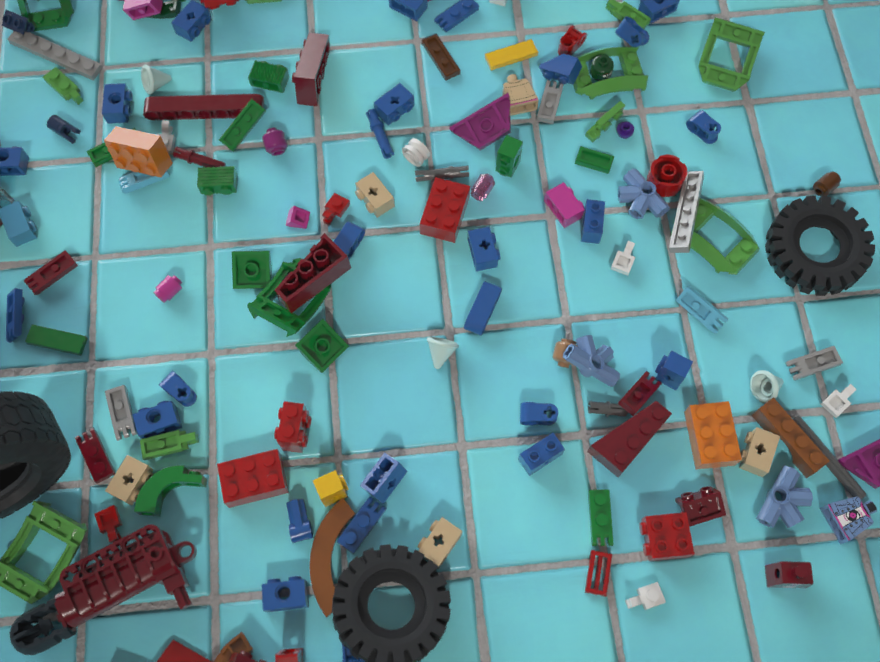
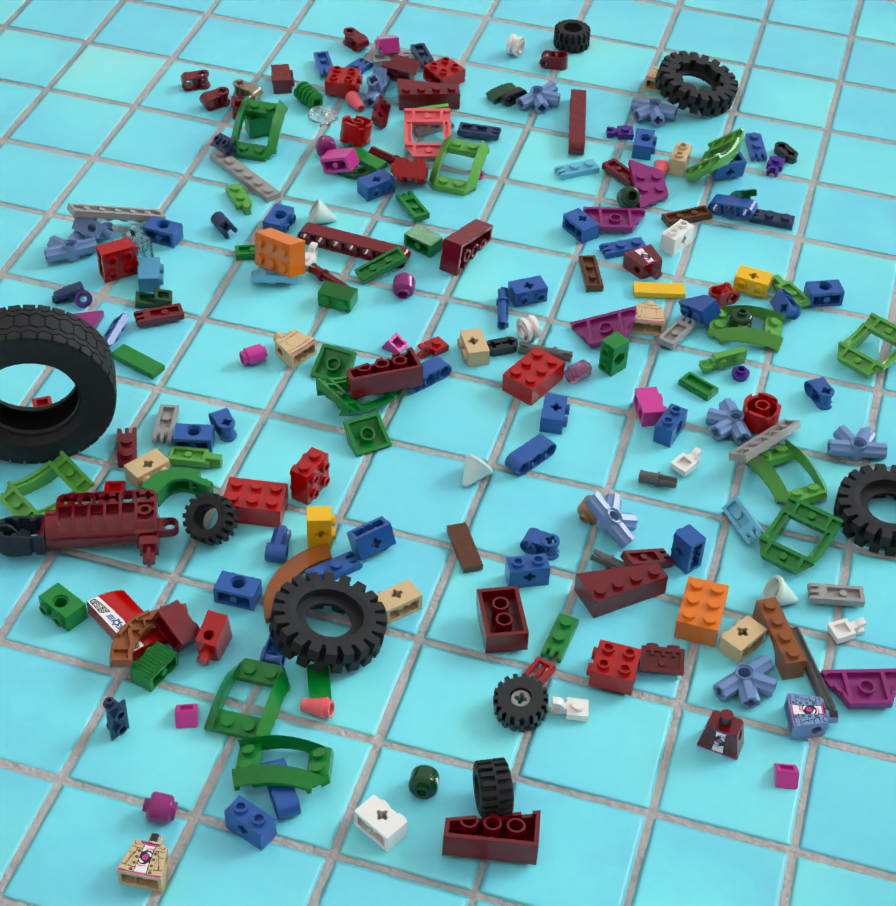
camera: 20 degrees right, 25 degrees down
none -> dark green slope [135,288,172,308]
none -> black tyre [182,492,239,546]
none -> tan torso [273,329,317,369]
none -> green hinge [395,191,430,222]
none -> reddish brown tile [446,522,483,573]
none -> dark red brick [476,586,529,654]
none -> black beam [487,337,518,357]
none -> black bush [493,673,548,732]
none -> dark red torso [622,244,662,280]
none -> dark grey axle [638,470,678,488]
none -> yellow brick [733,265,773,298]
none -> green wedge [759,495,844,575]
none -> dark pink slope [774,763,799,789]
none -> medium blue piece [827,425,888,462]

